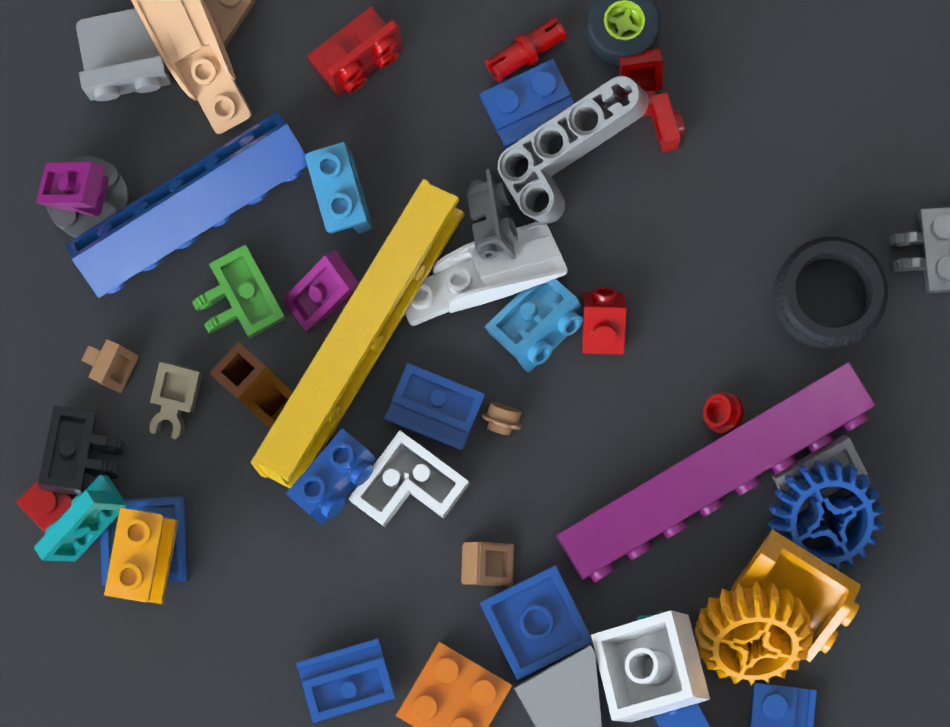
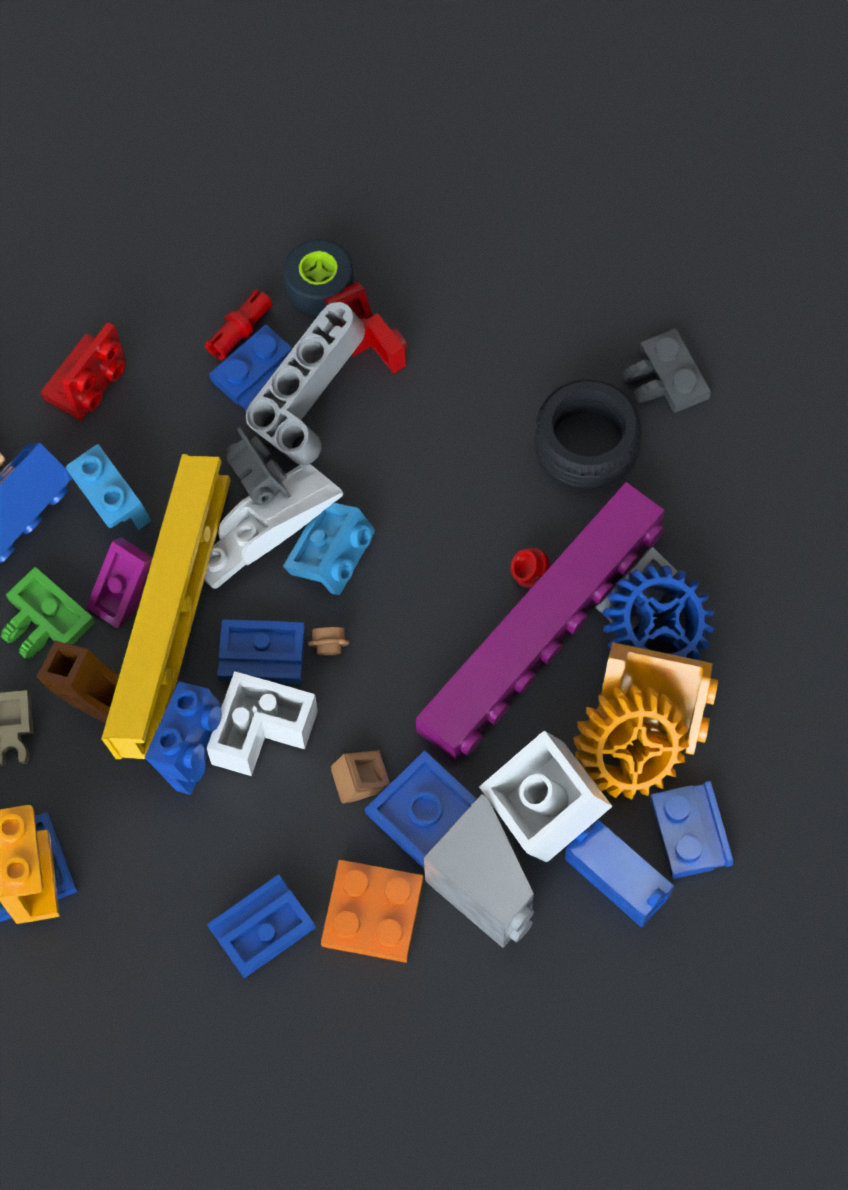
camera: 20 degrees left, 15 degrees down
red bracket [582,287,627,355] -> none

